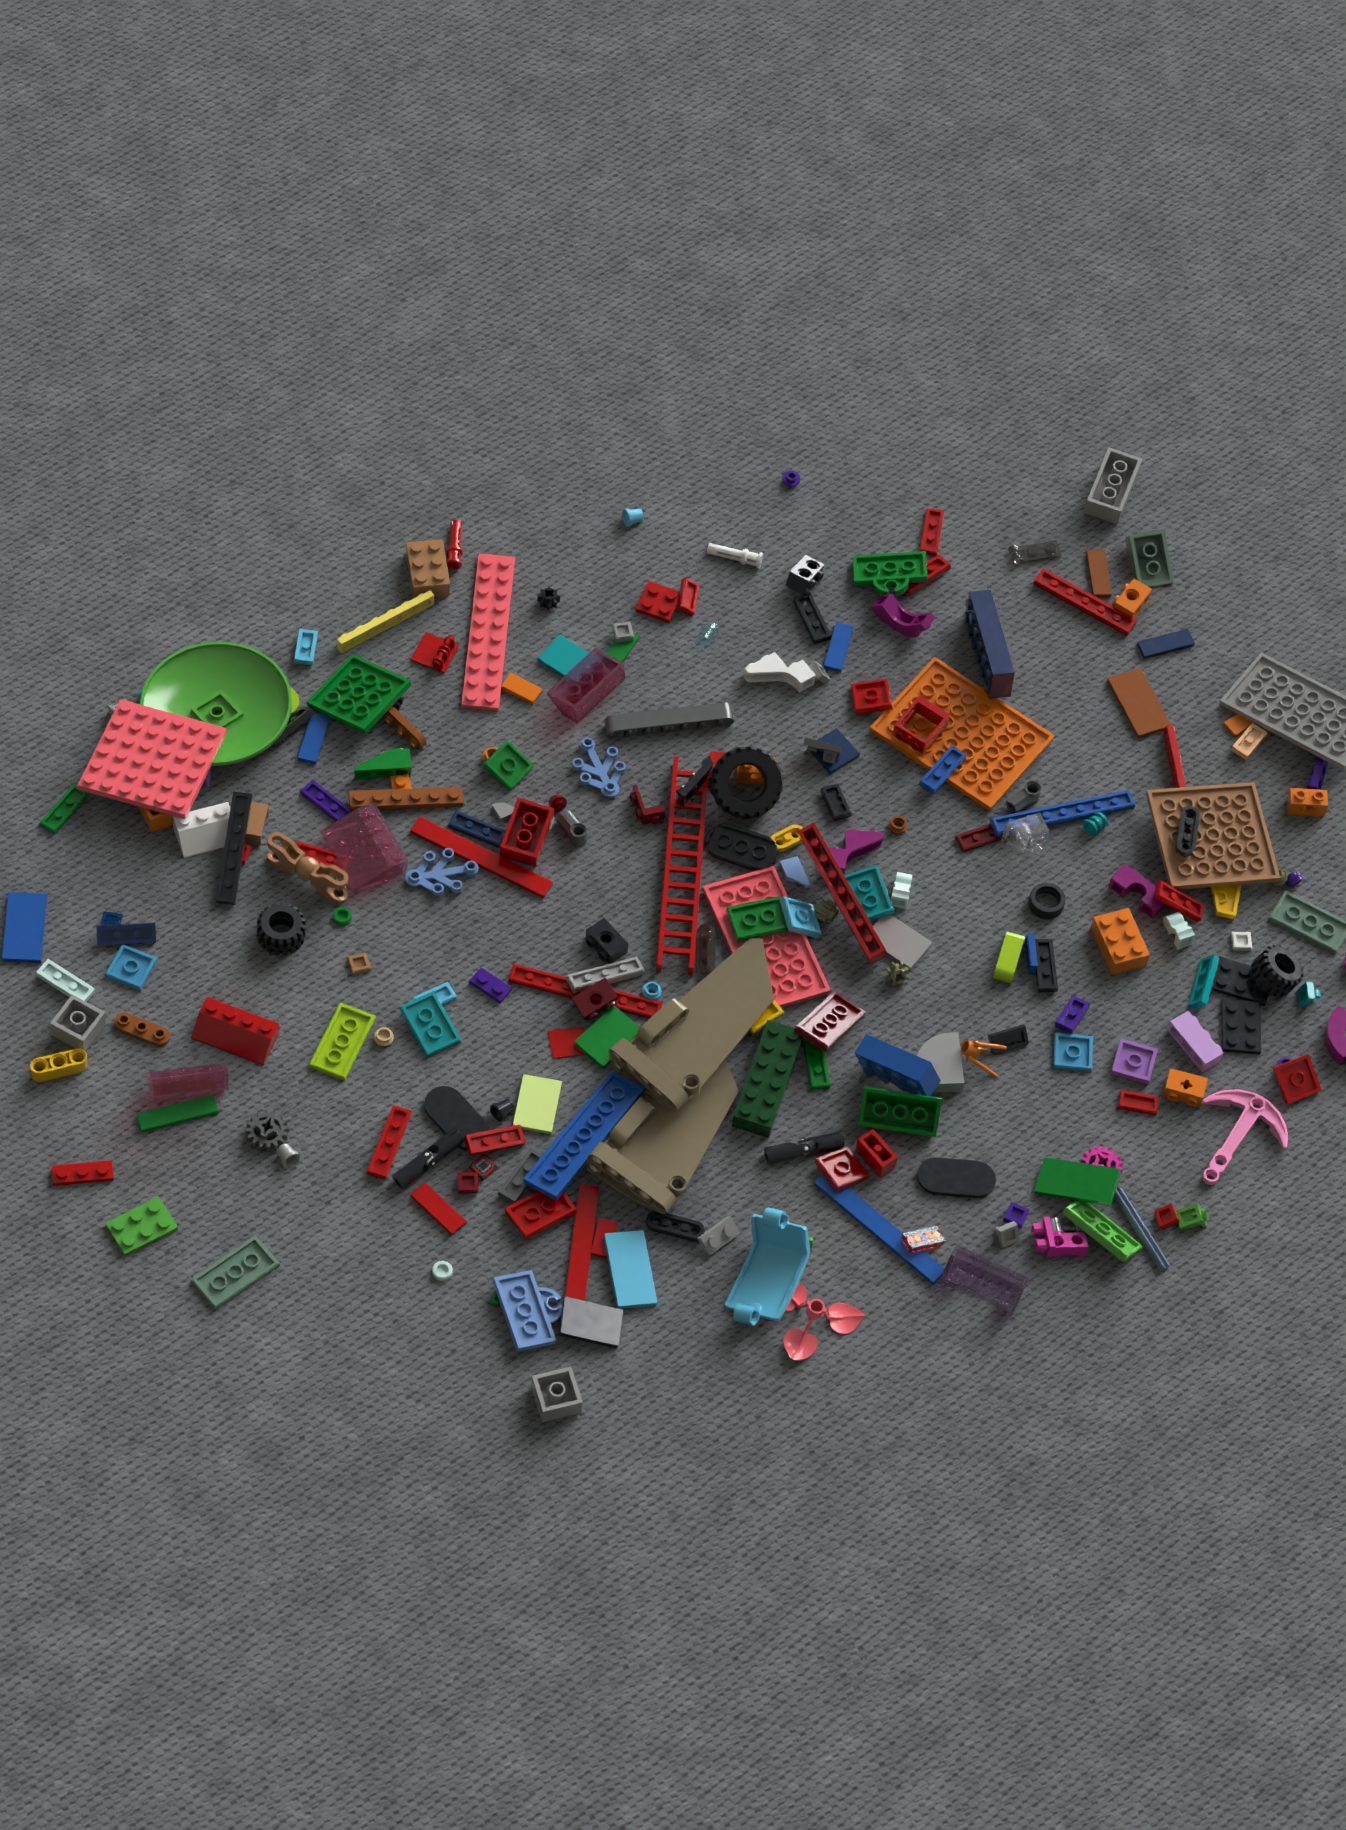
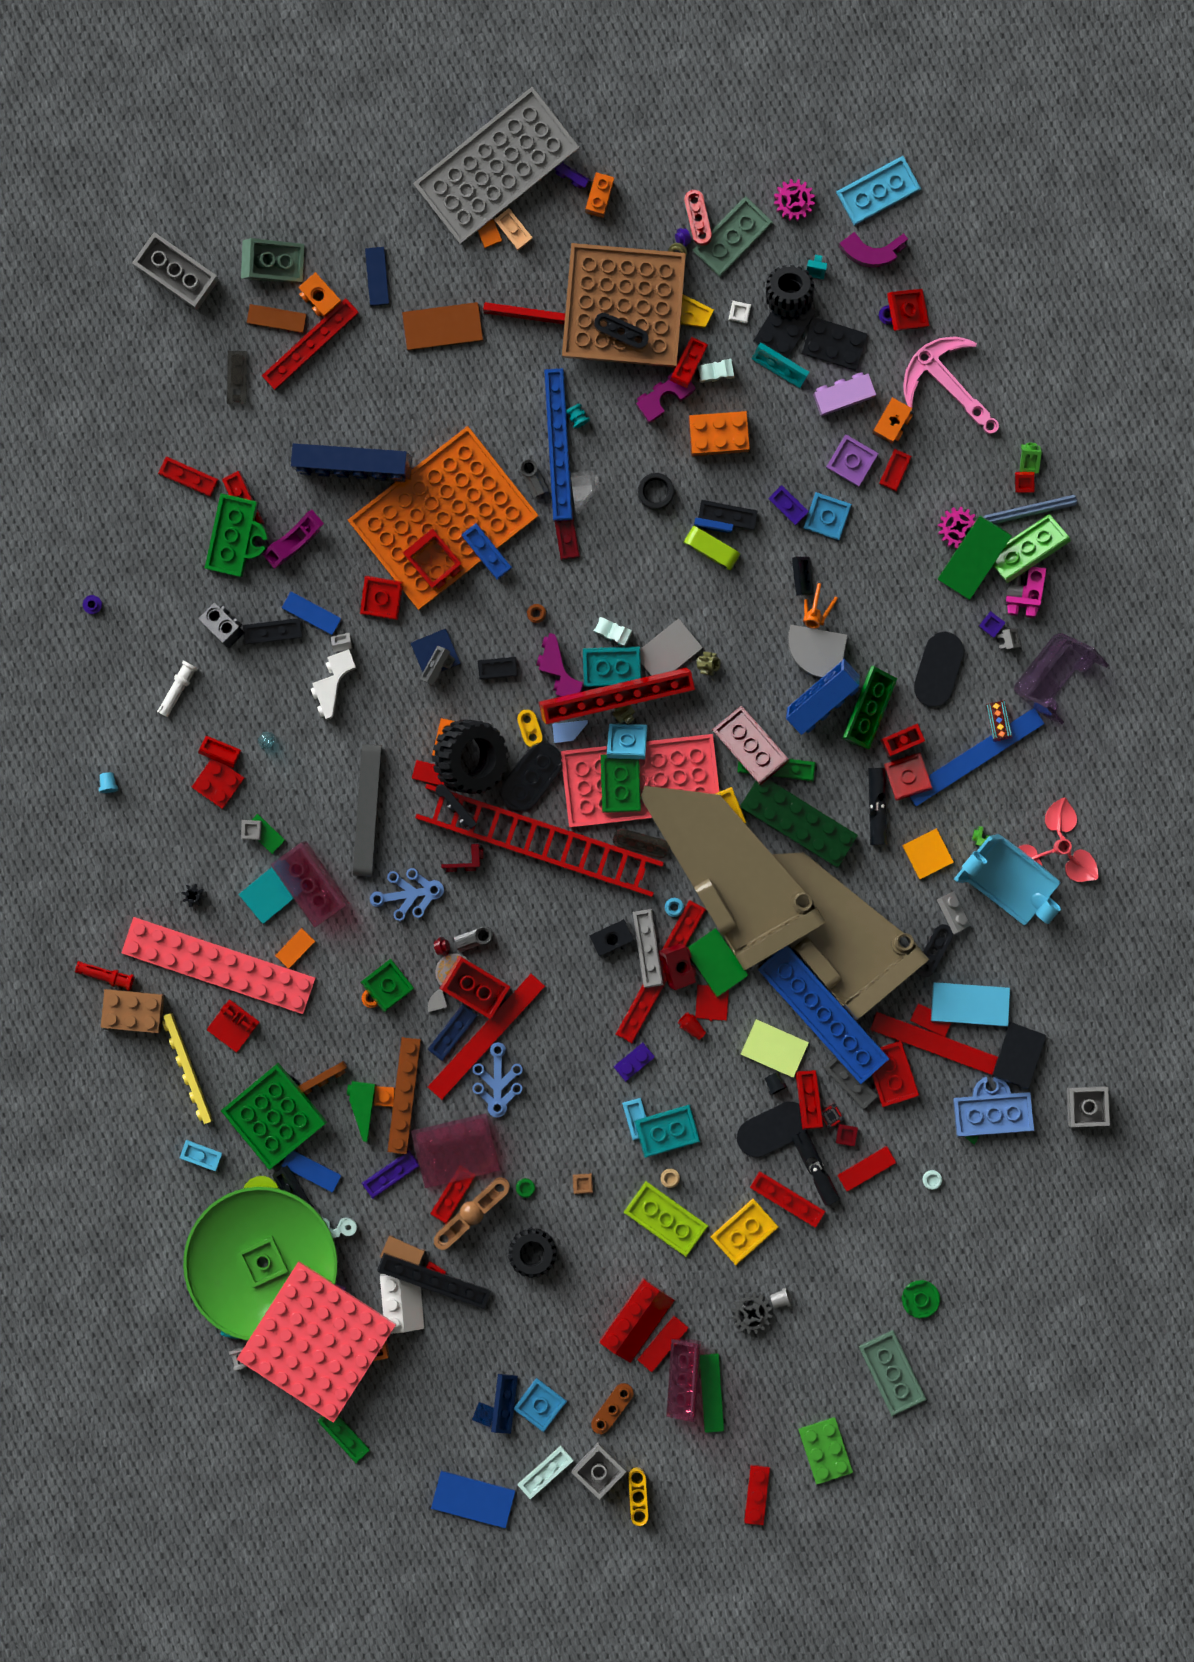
camera: 75 degrees left, 30 degrees up
none -> light aqua leg [322,1217,357,1238]
none -> red tile [637,1315,689,1372]
none -> red cone [678,1012,706,1040]
none -> plate [684,190,712,246]
none -> yellow tile [710,1198,778,1265]
none -> light orange tile [902,828,954,880]
none -> green tile [902,1280,940,1319]

